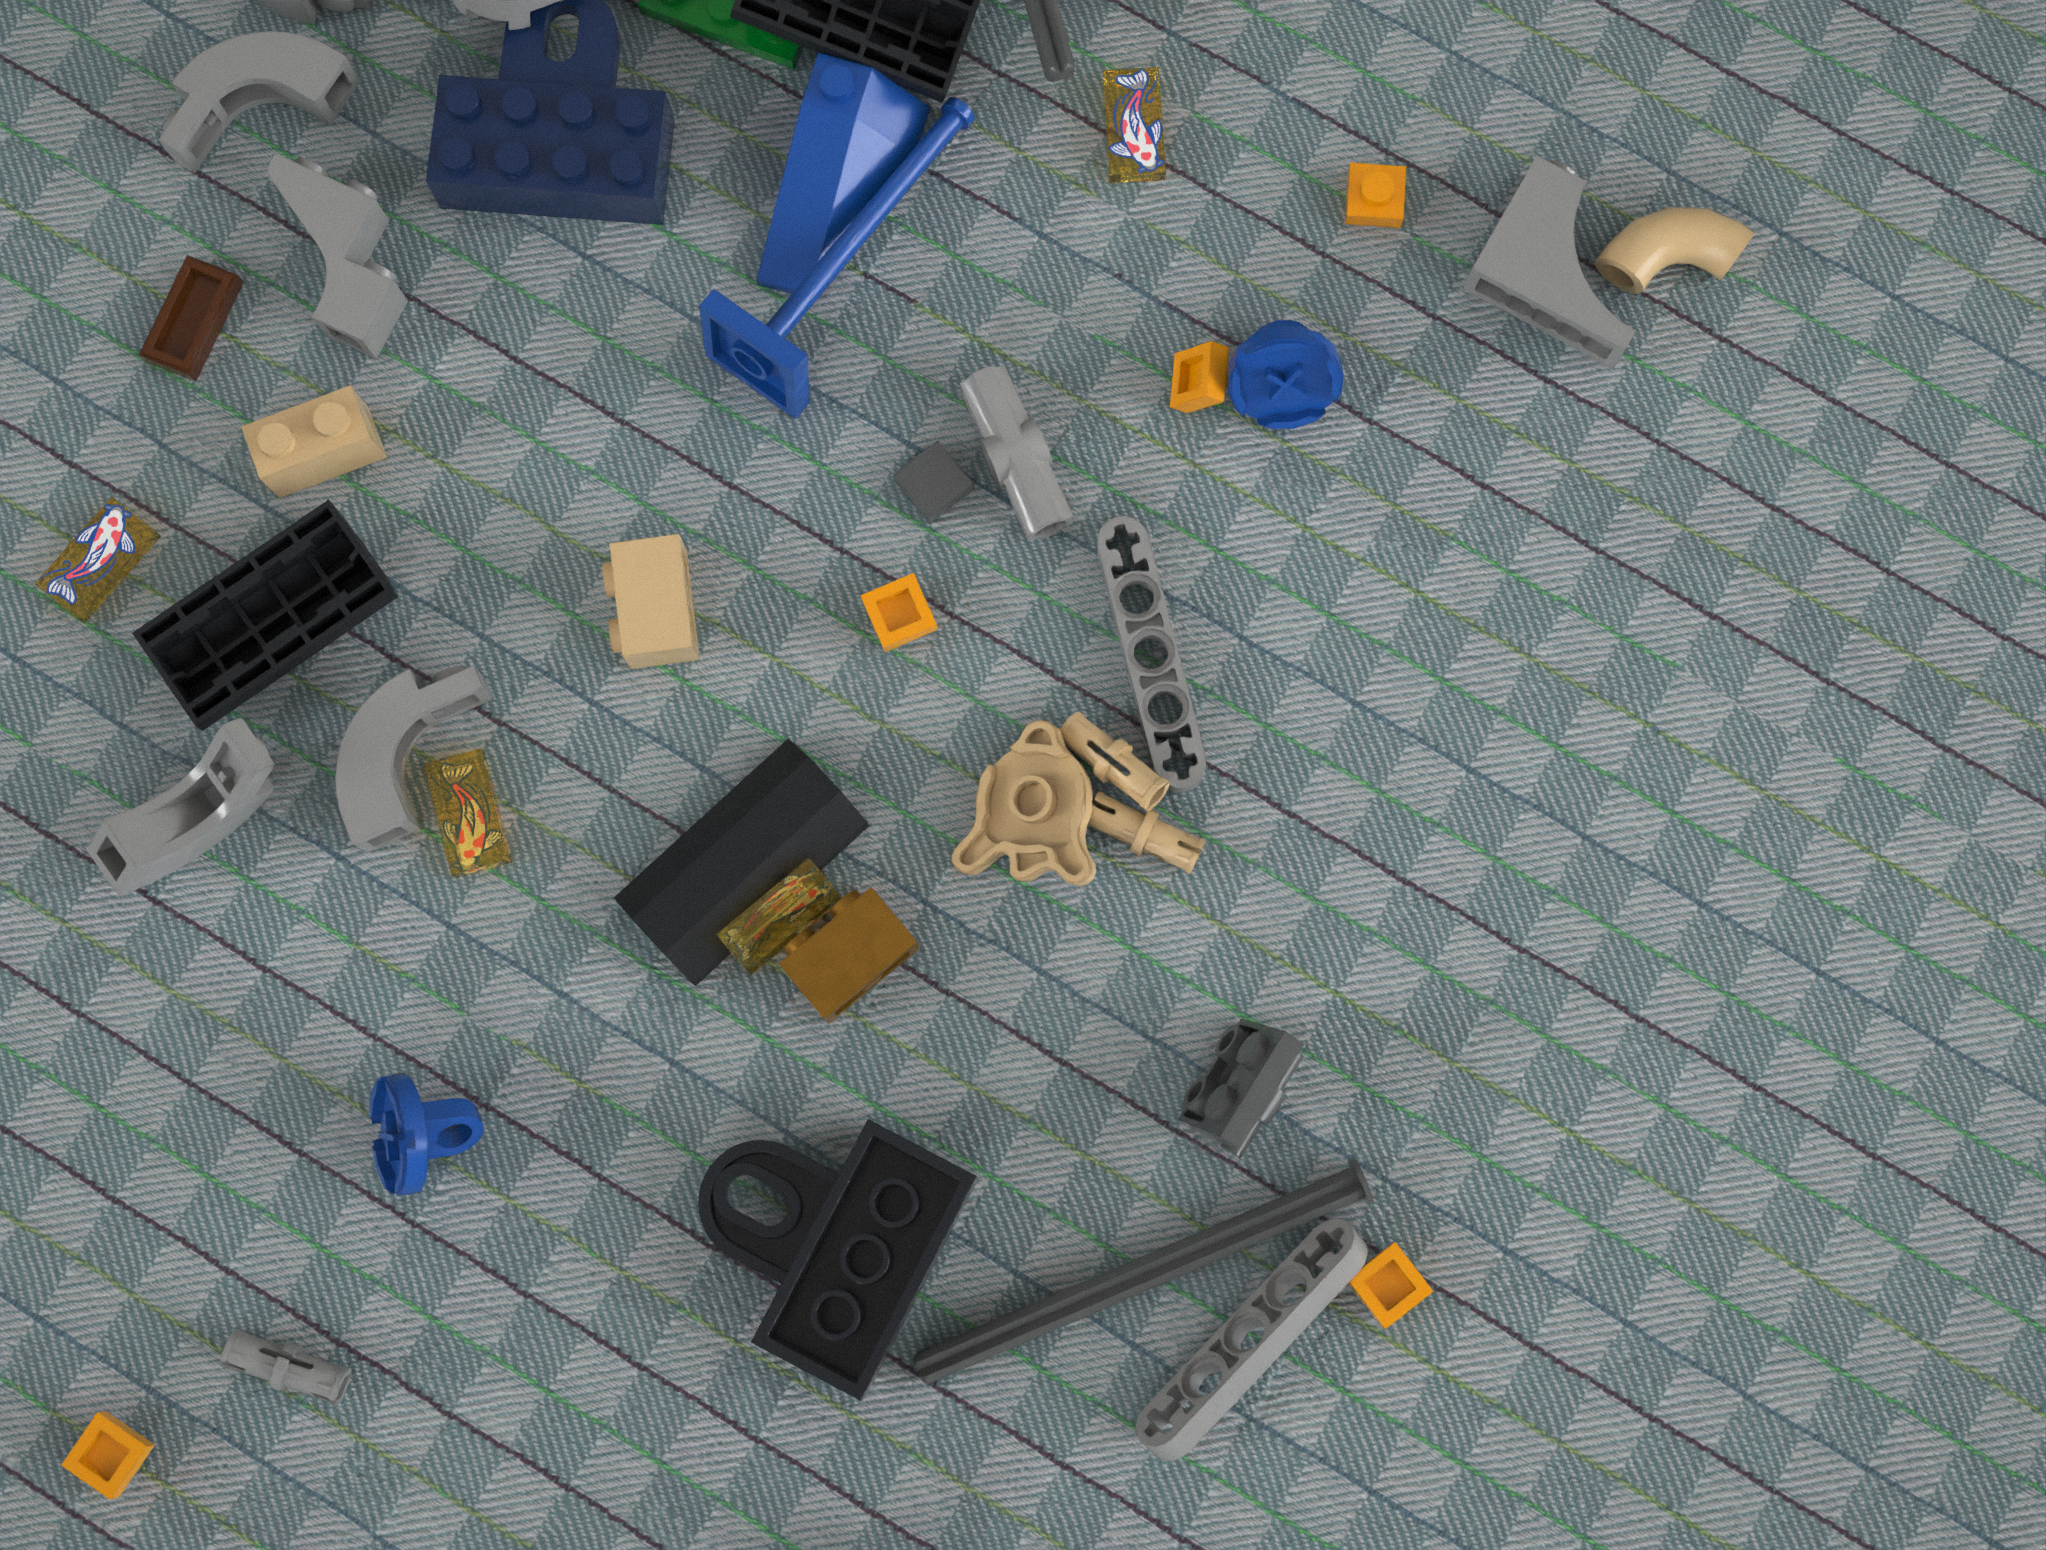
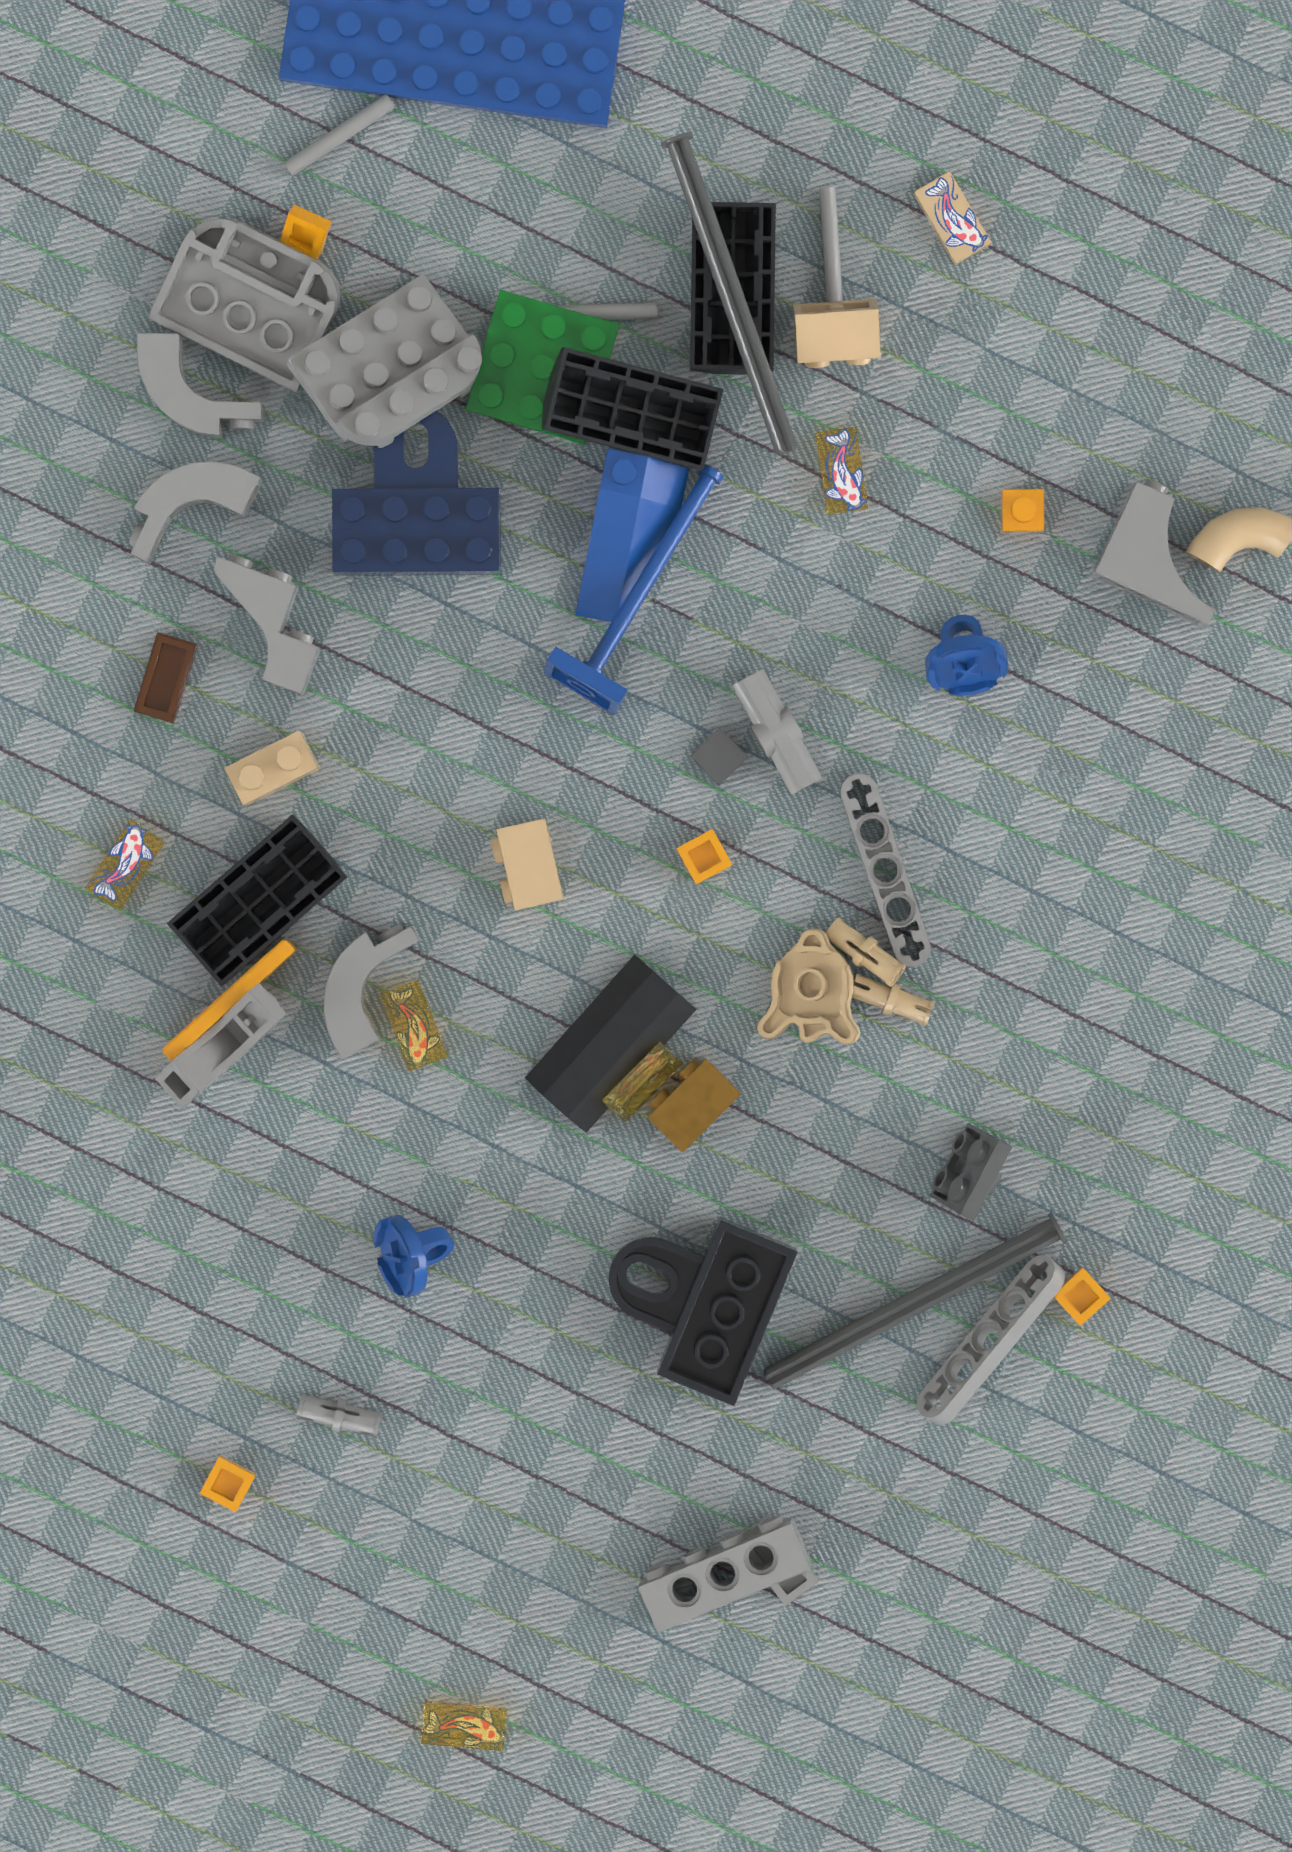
camera: 10 degrees left, 10 degrees up
light orange plate [1170,341,1229,413] -> none
none -> light orange tile [162,939,298,1061]

